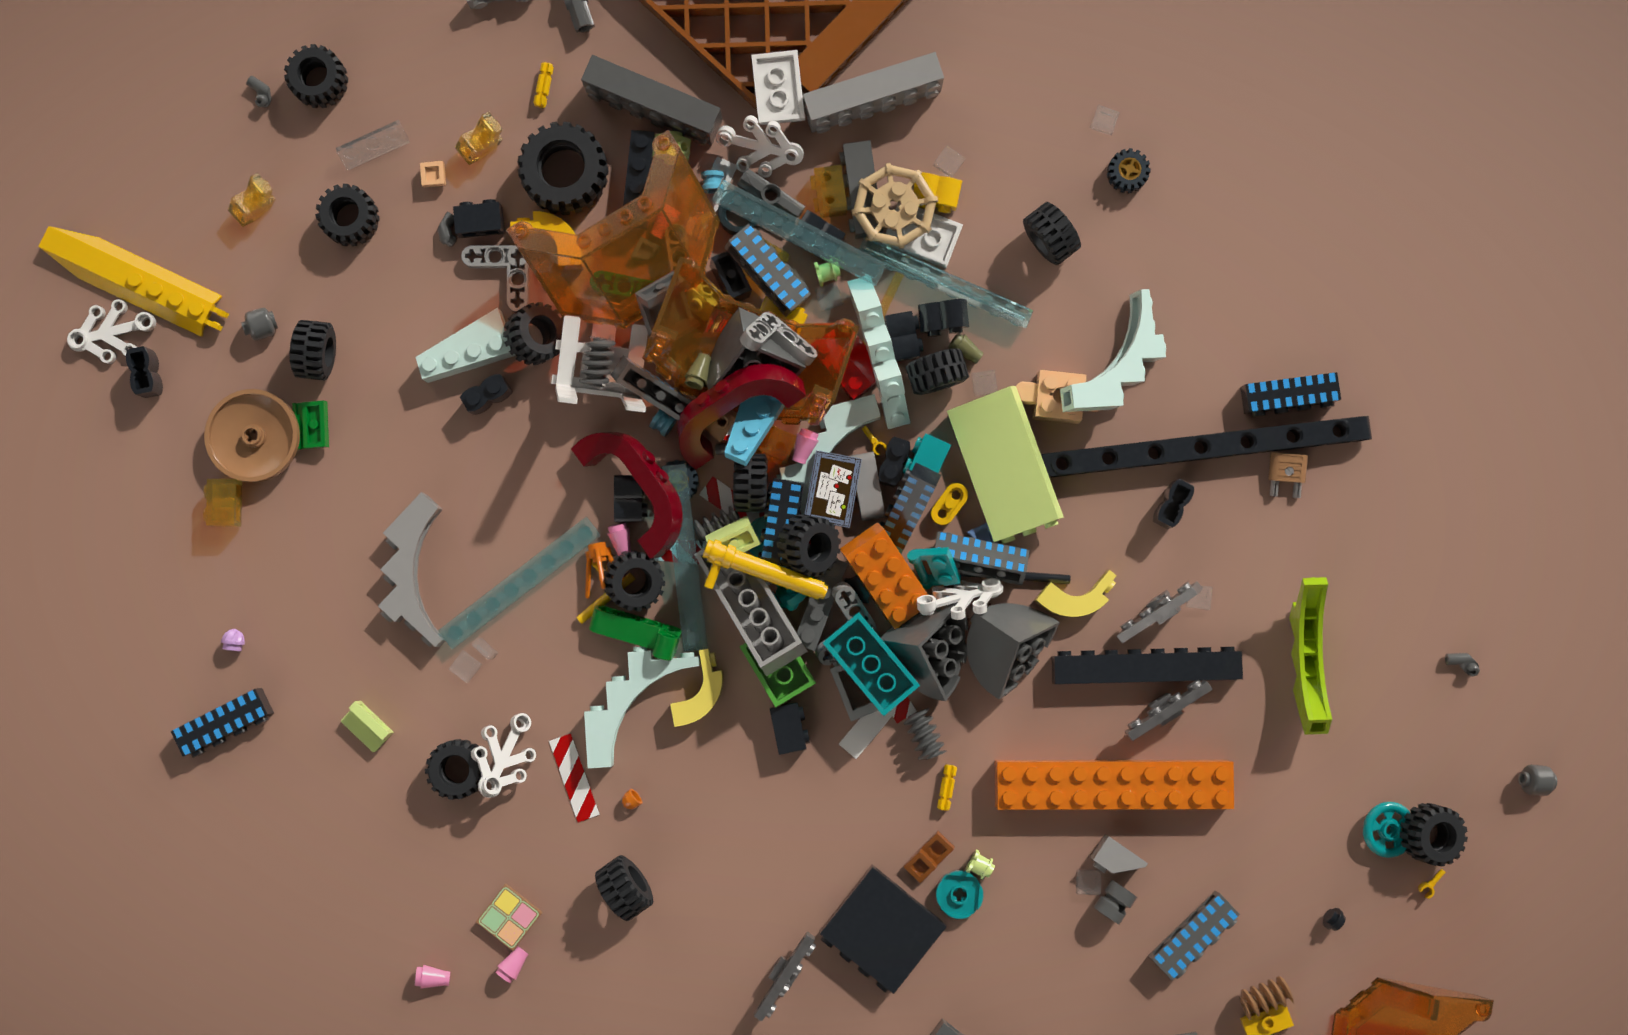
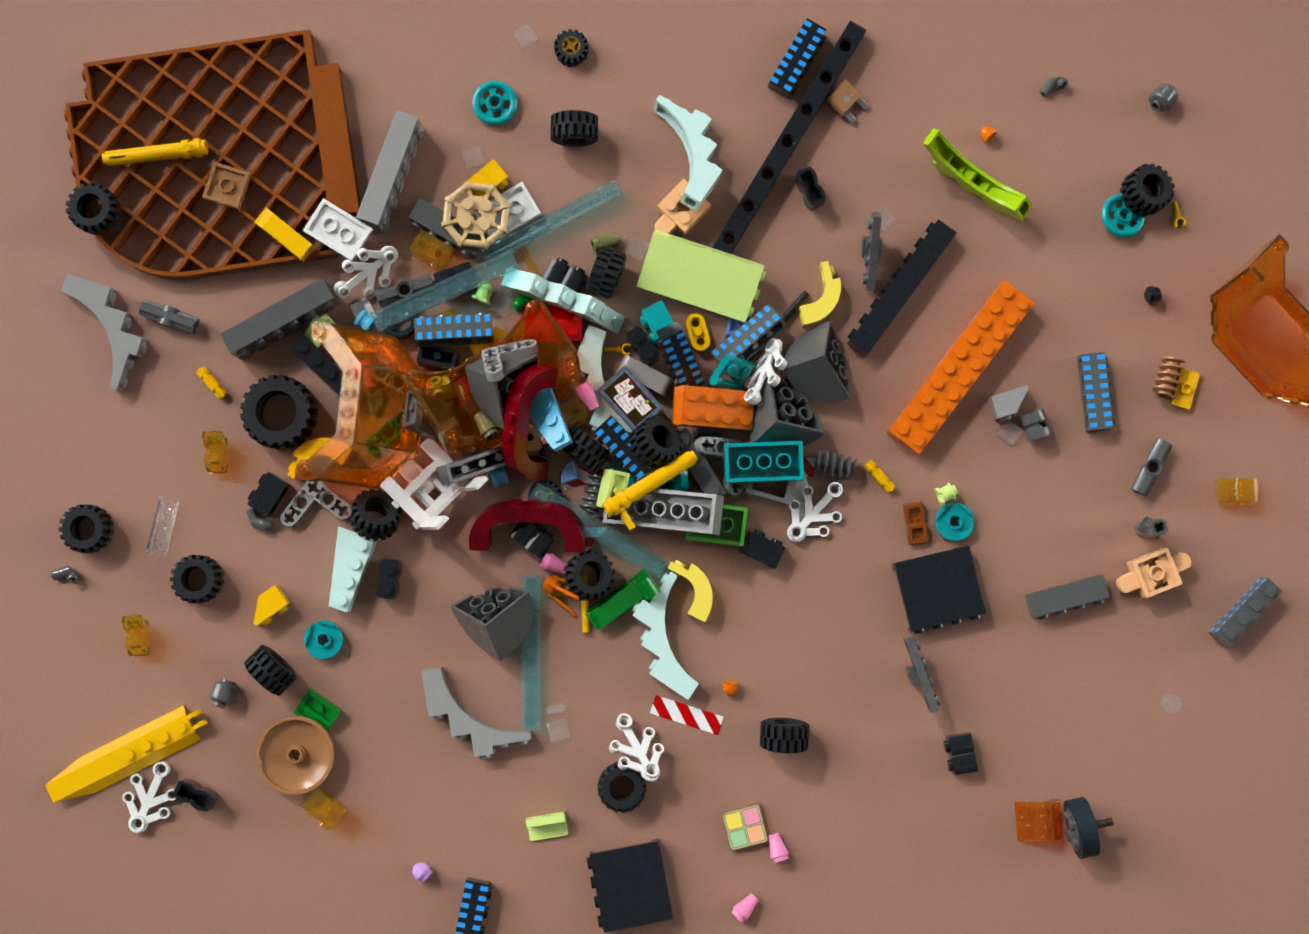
camera: 60 degrees left, 0 degrees up
light nougat plate [420,161,446,188] -> none
dark grey piece [579,336,616,387] -> none
black brick [918,298,969,337] -> none
flat silver plate [1124,680,1213,741] -> none
none -> yellow piece [254,207,315,262]
none -> yellow slope [254,585,291,627]
none -> teal plate [304,620,344,659]
none -> dark grey brick [451,587,534,661]
none -> teal plate [472,81,518,125]
none -> green arm [513,295,540,312]
none -> medium blue tile [561,460,580,484]
none -> black panel [587,839,673,933]
none -> white plant [787,482,843,542]
none -> orange hinge [980,126,997,143]

